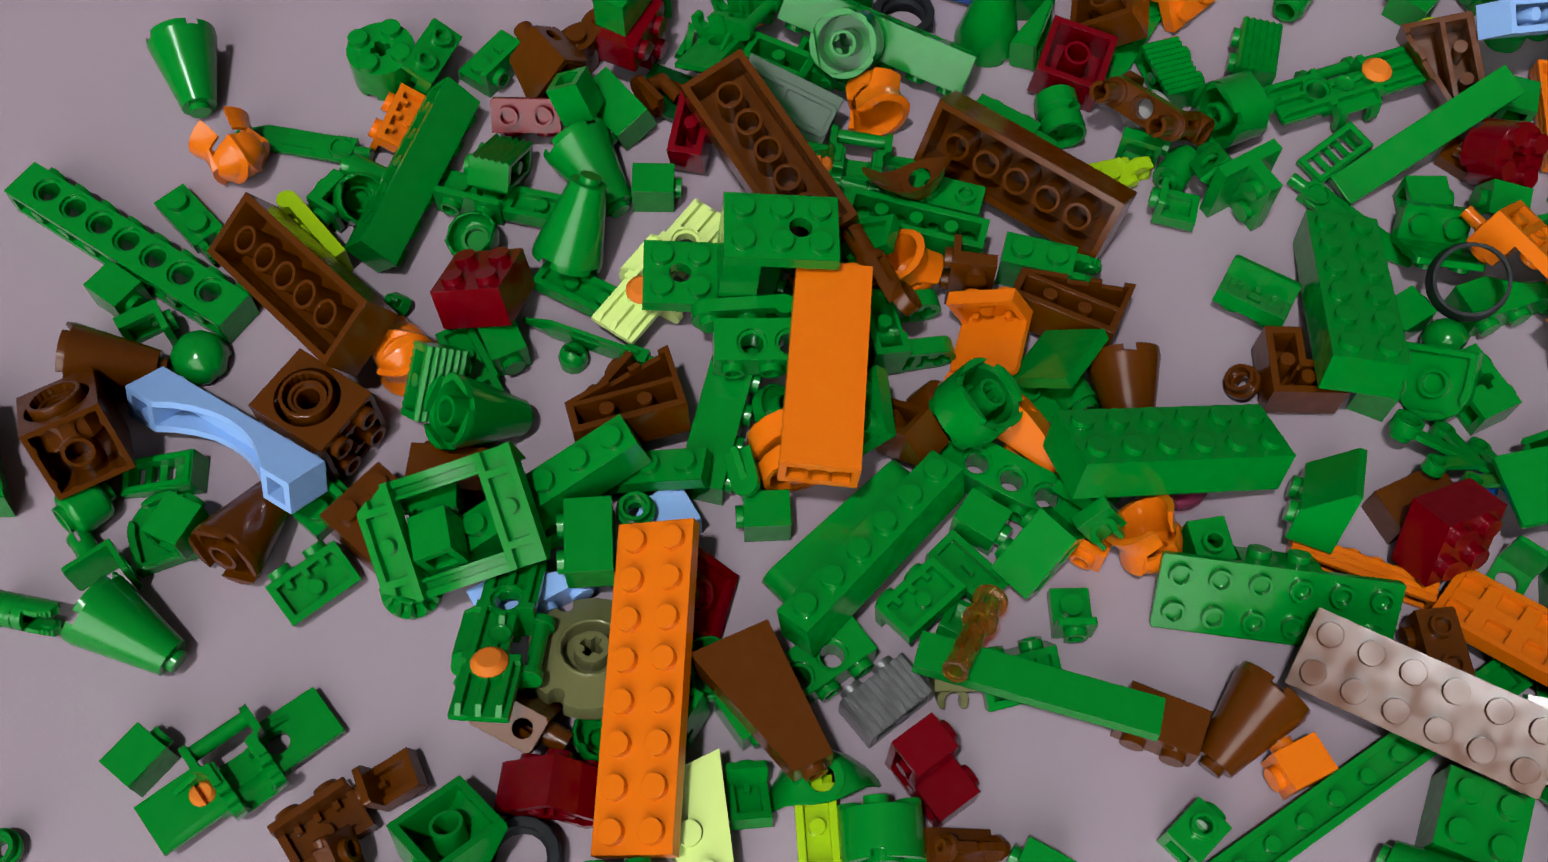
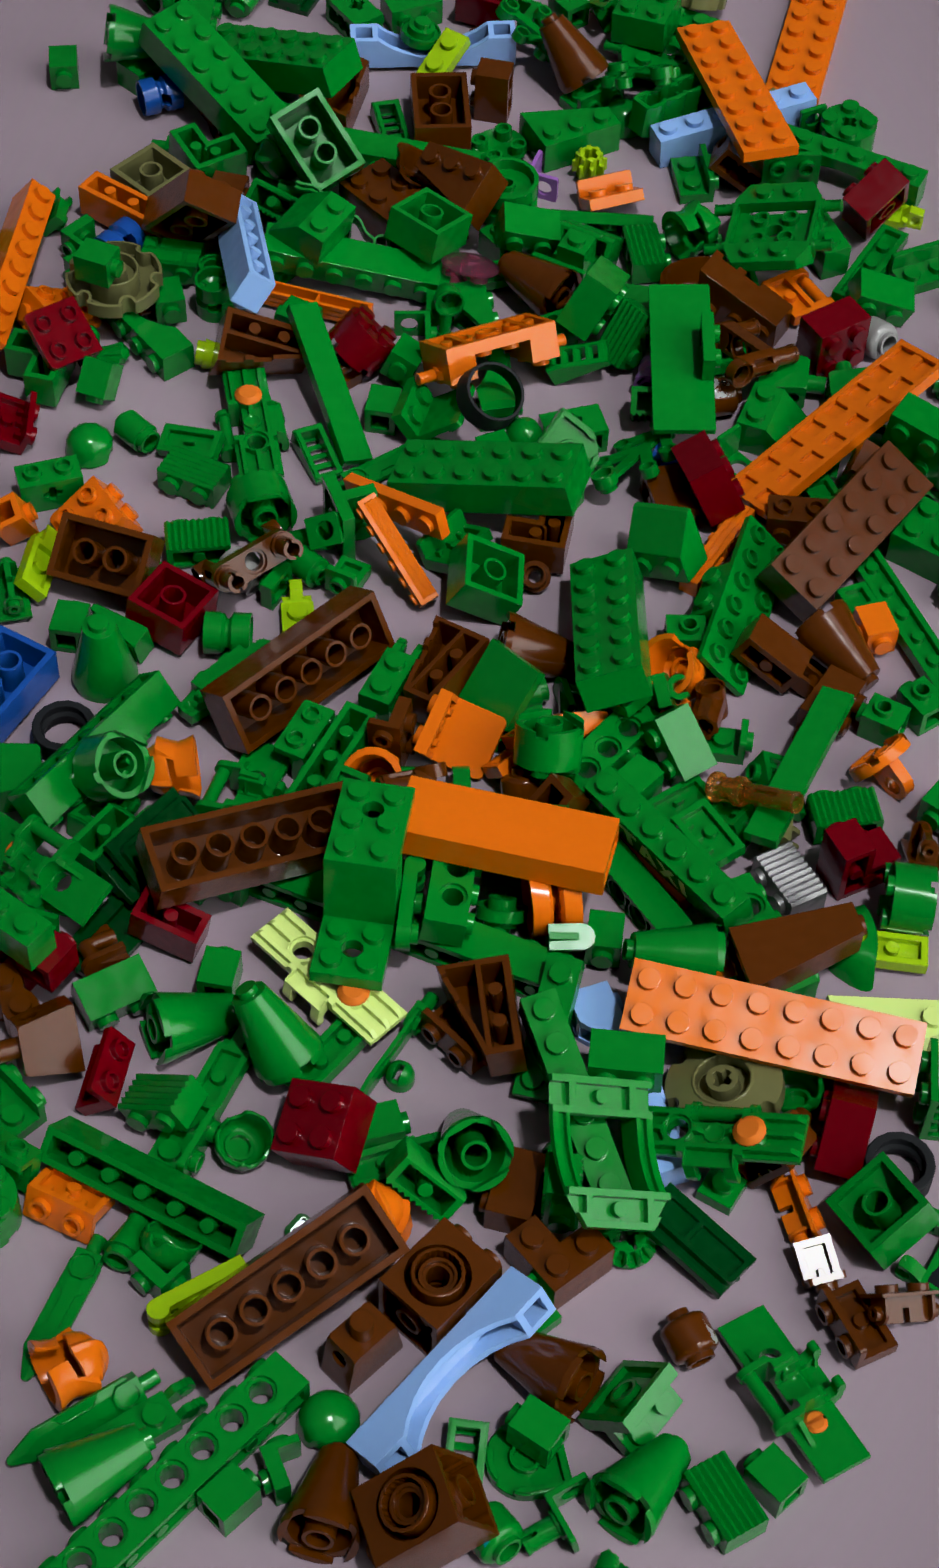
camera: 80 degrees left, 10 degrees down
green bracket [265,539,361,626] -> none
green brick [407,504,470,575] -> none
green brick [546,66,605,127] -> none
green plate [616,491,656,524] -> none
green bracket [724,759,773,831] -> none
reddish brown piece [862,140,959,201] -> none
none -> green piece [6,1368,161,1466]
none -> green cone [36,1423,156,1528]
none -> green plate [156,423,226,460]
none -> reddish brown torso [321,1301,403,1396]
none -> orange plate [343,472,450,540]
none -> orange piece [355,492,439,608]
none -> green brick [446,532,525,625]
none -> green bracket [577,1360,683,1456]
none -> green cone [622,922,726,975]
none -> dark green piece [644,1182,757,1299]
none -> reddish brown head [660,1307,719,1370]
none -> green brick [679,1451,769,1555]
none -> reddish brown piece [692,678,728,740]
none -> reddish brown brick [731,613,823,698]
none -> orange hinge [770,1168,826,1243]
none -> green brick [805,786,884,845]
none -> green plate [834,581,878,615]
none -> orange tile [848,733,914,800]
none -> green brick [855,692,912,747]

